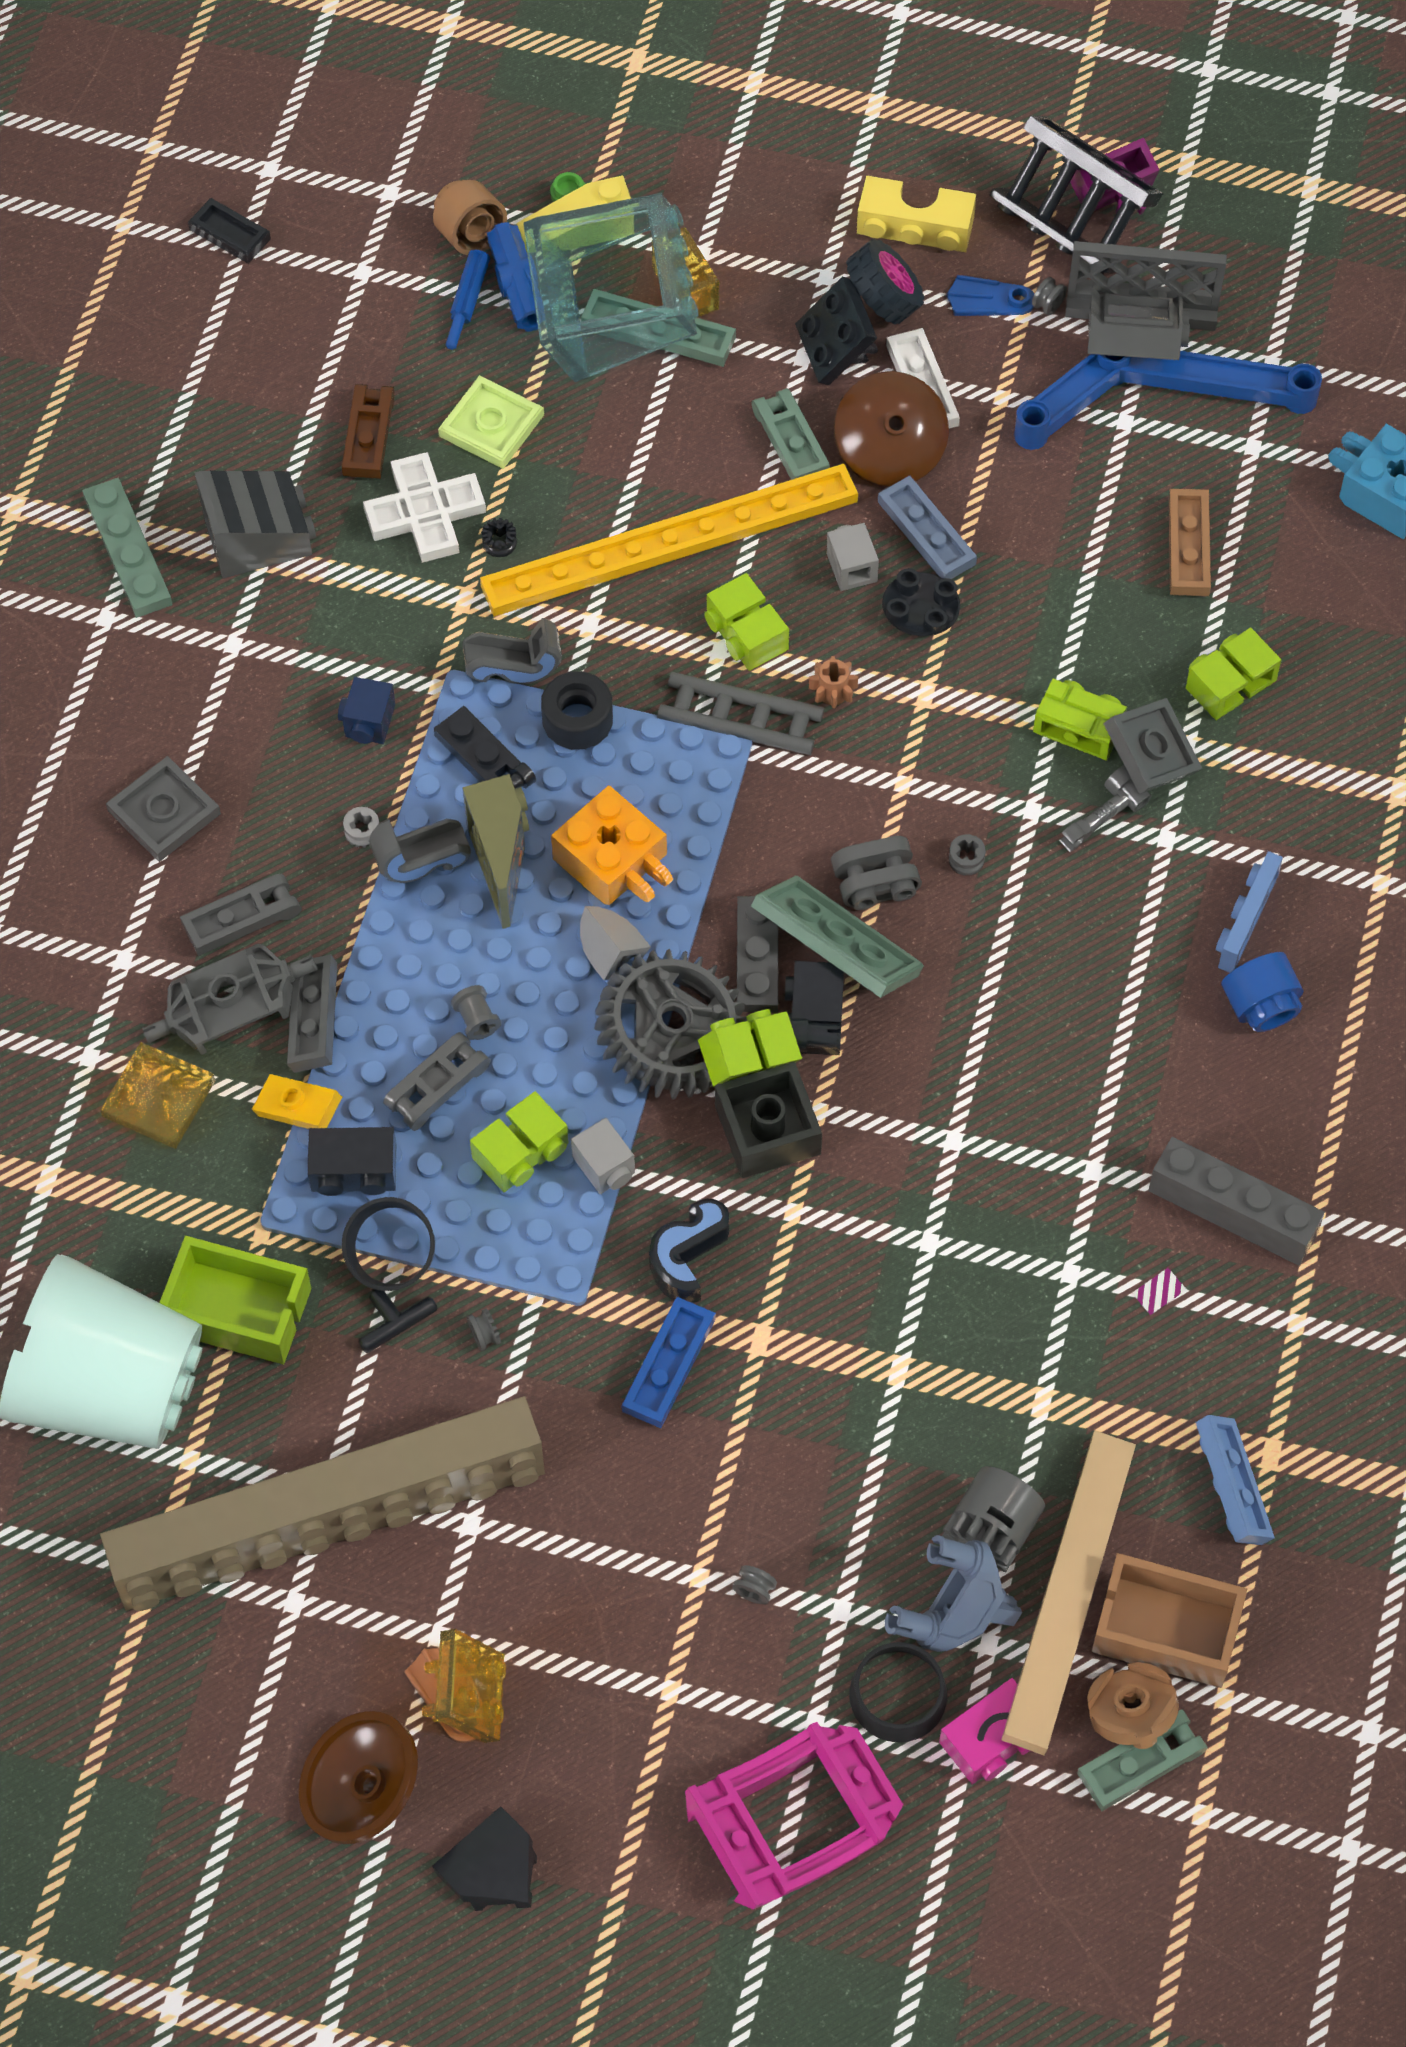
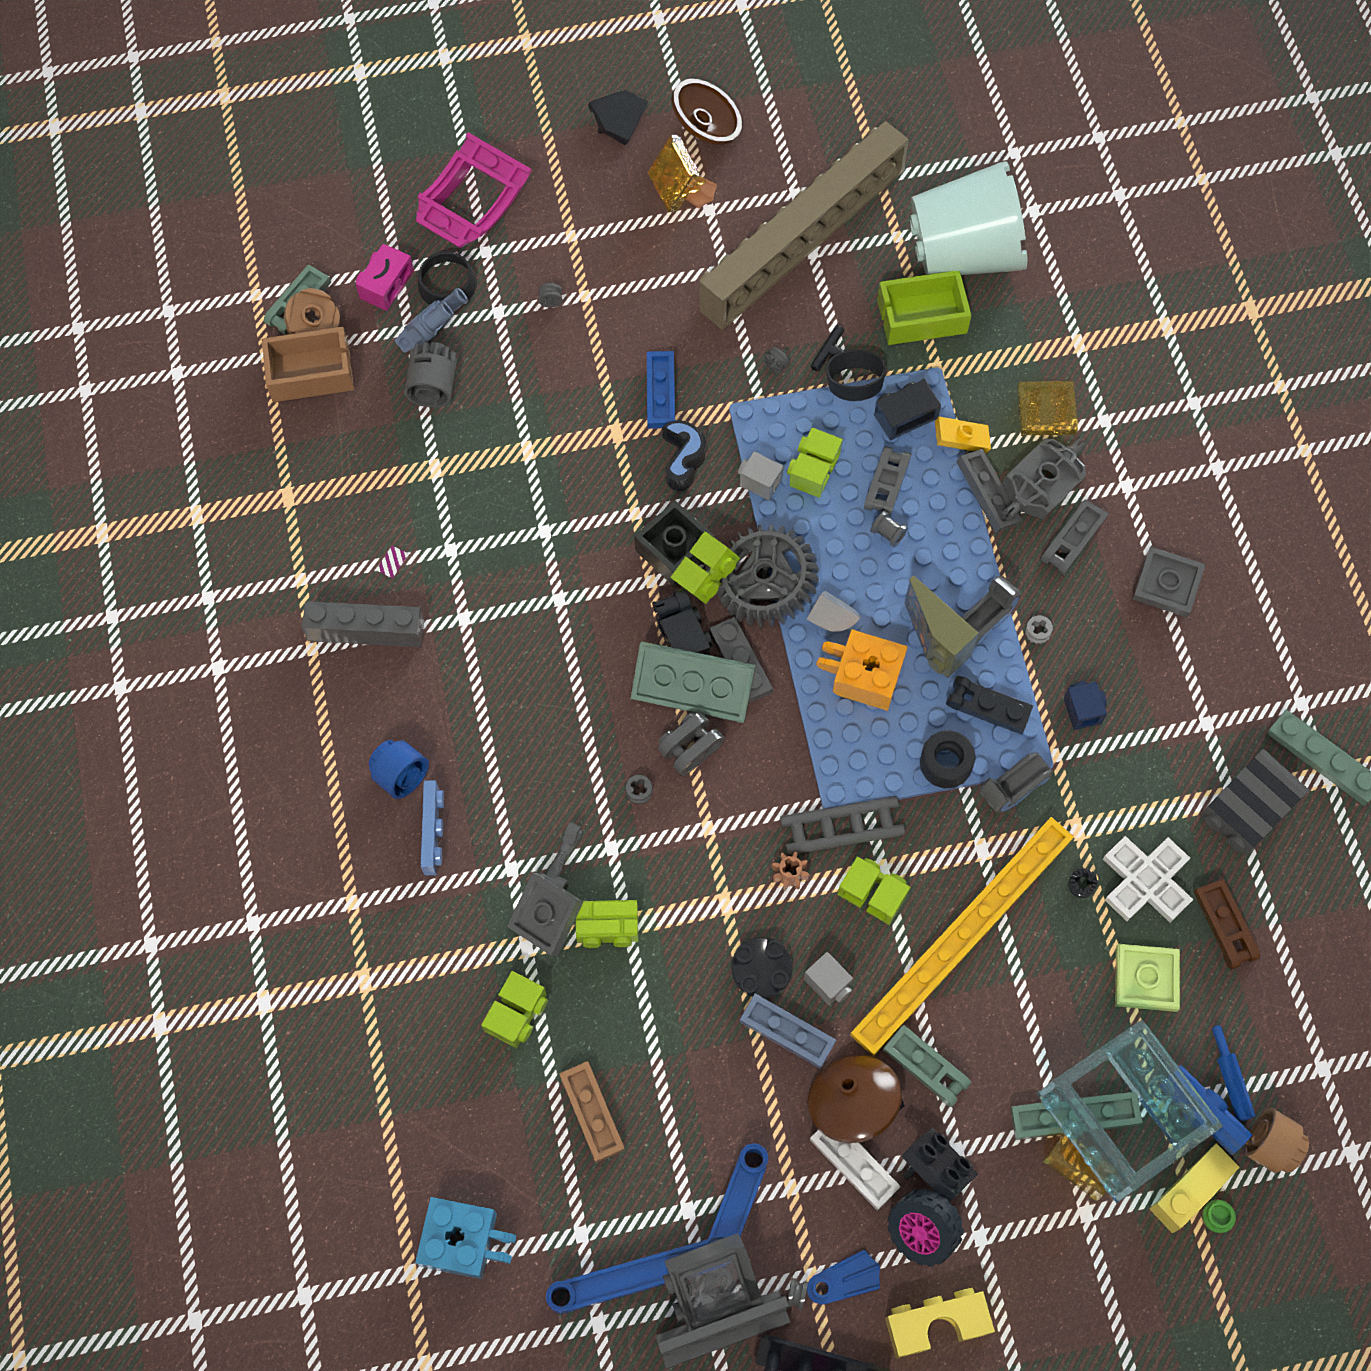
camera: 155 degrees right, 5 degrees up
tan tile [1001,1430,1136,1755] -> none
medium blue plate [1195,1415,1275,1545] -> none

